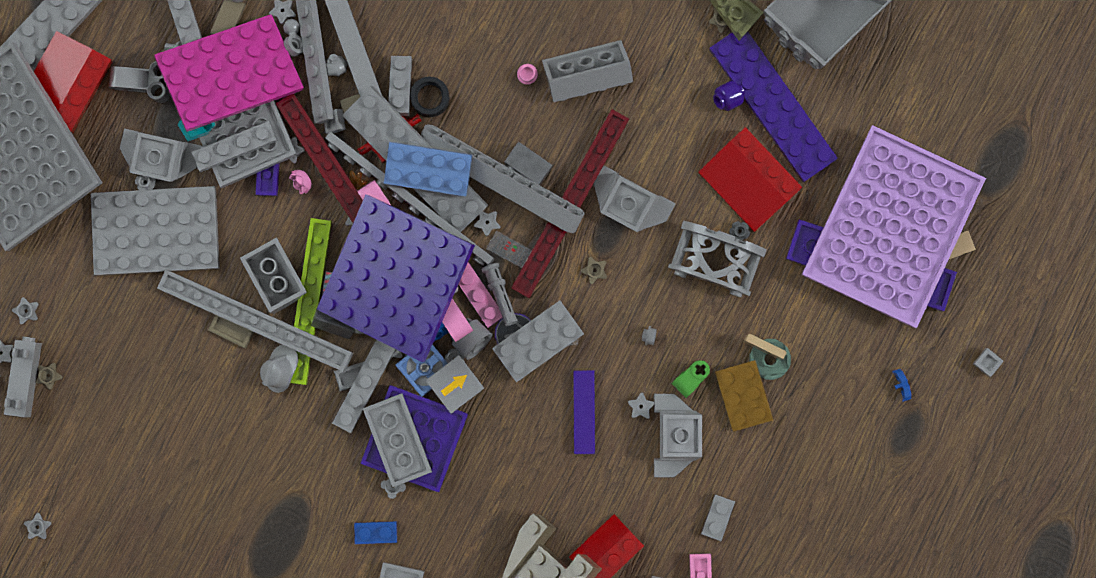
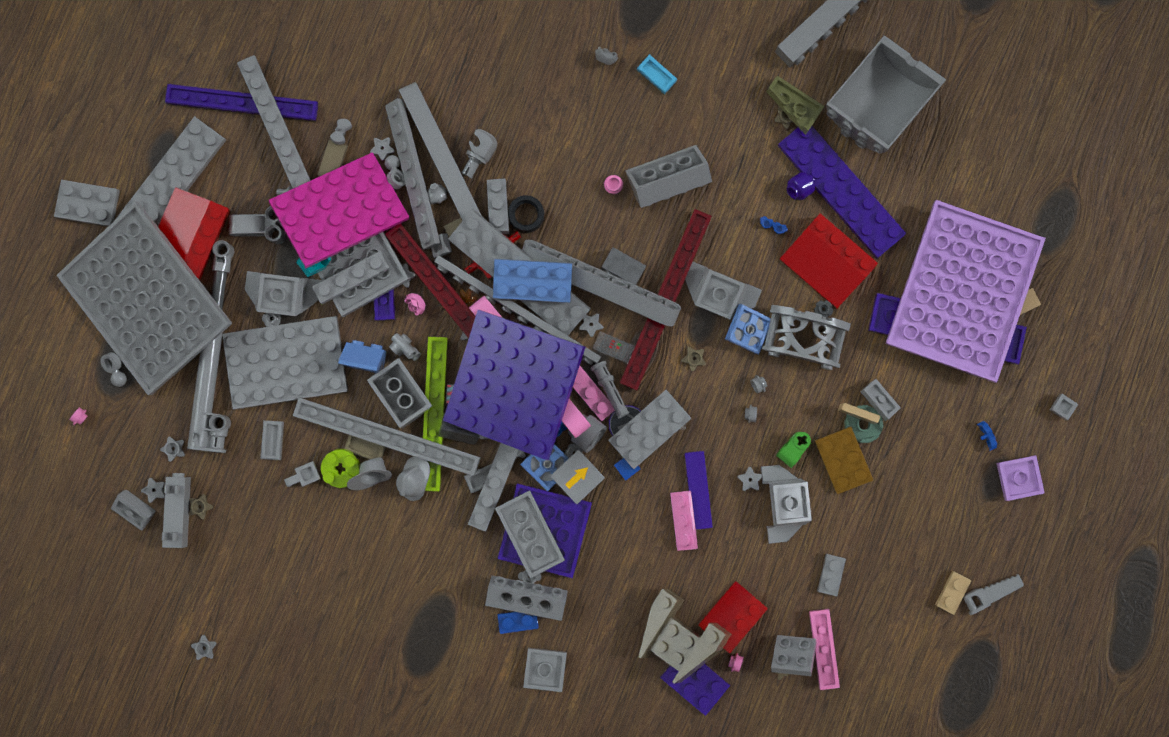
camera: 10 degrees left, 0 degrees up
none -> light grey piece [187,240,235,453]
none -> light grey tile [261,420,284,460]
none -> light grey plate [284,461,321,487]
none -> lime plate [321,448,360,488]
none -> medium blue slope [338,340,387,373]
none -> light grey piece [347,457,392,490]
none -> light grey plate [389,333,421,361]
none -> light grey piece [461,129,498,179]
none -> light grey brick [485,575,568,621]
none -> blue tile [614,458,641,481]
none -> bright pink plate [670,491,698,551]
none -> medium blue piece [725,304,771,354]
none -> light grey plate [750,375,767,394]
none -> blue piece [759,216,788,234]
none -> light grey plate [860,379,900,421]
none -> tan plate [935,571,971,615]
none -> light grey piece [963,574,1024,615]
none -> lavender plate [996,455,1045,501]

